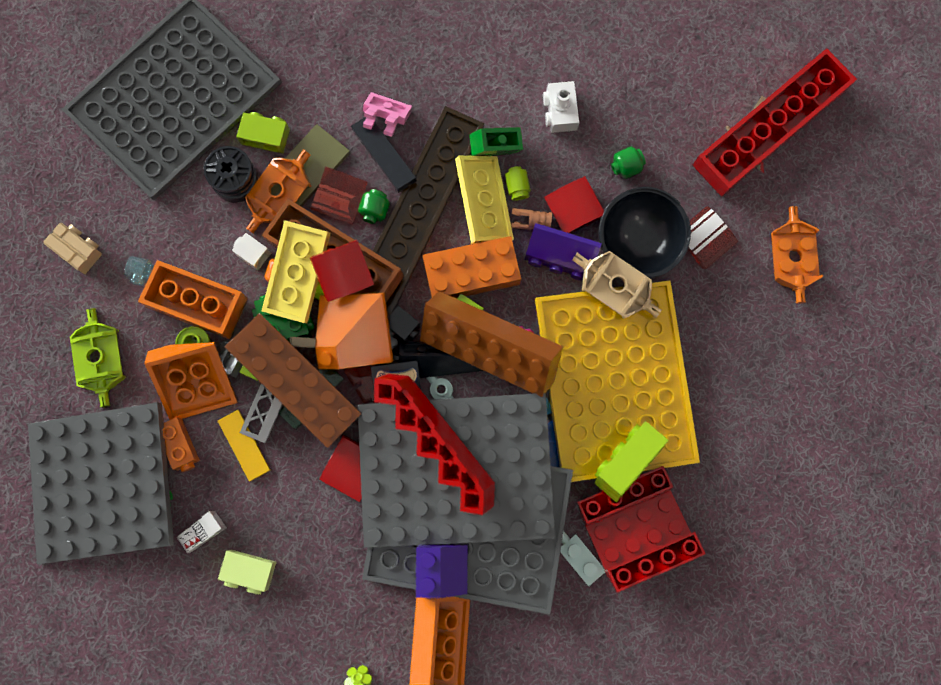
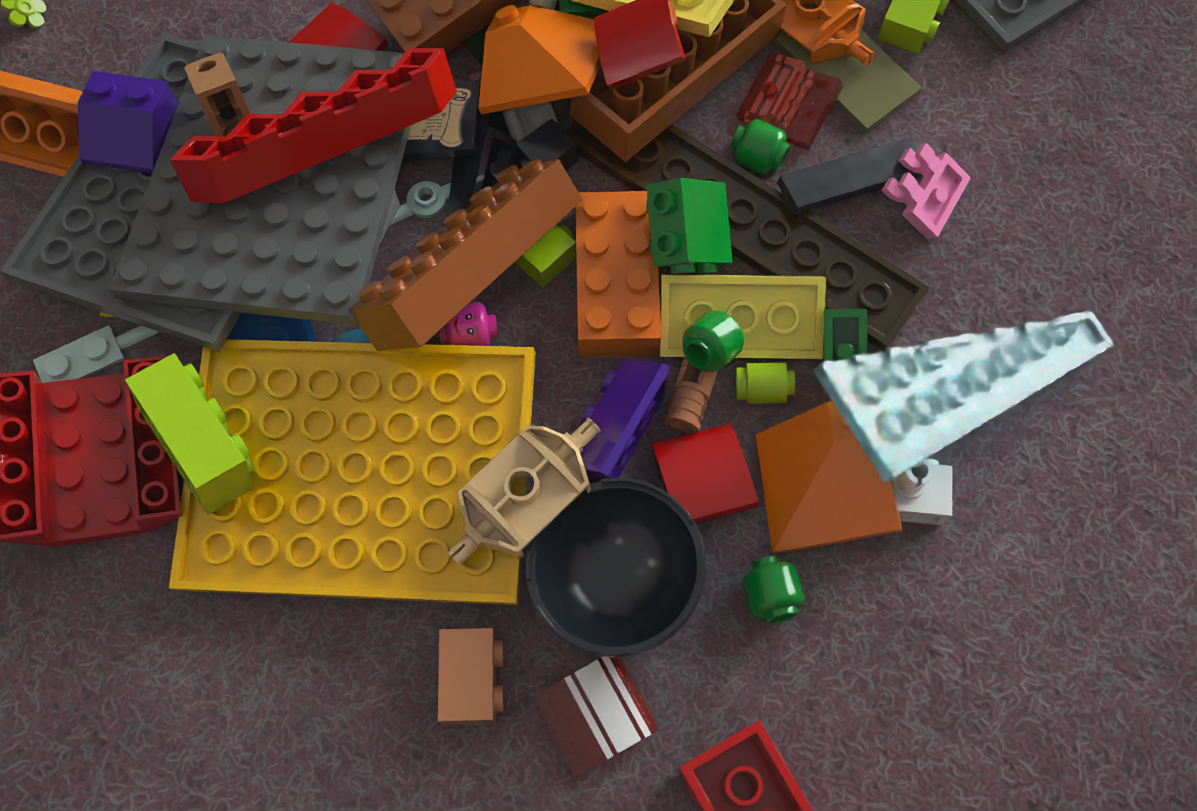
camera: 105 degrees right, 10 degrees down
none -> medium nougat torso [184,53,251,137]
none -> nougat brick [438,628,504,725]
none -> green brick [646,178,733,275]
none -> green head [682,310,744,372]
none -> orange slope [755,392,902,555]
none -> clear light blue wing [813,311,1114,483]

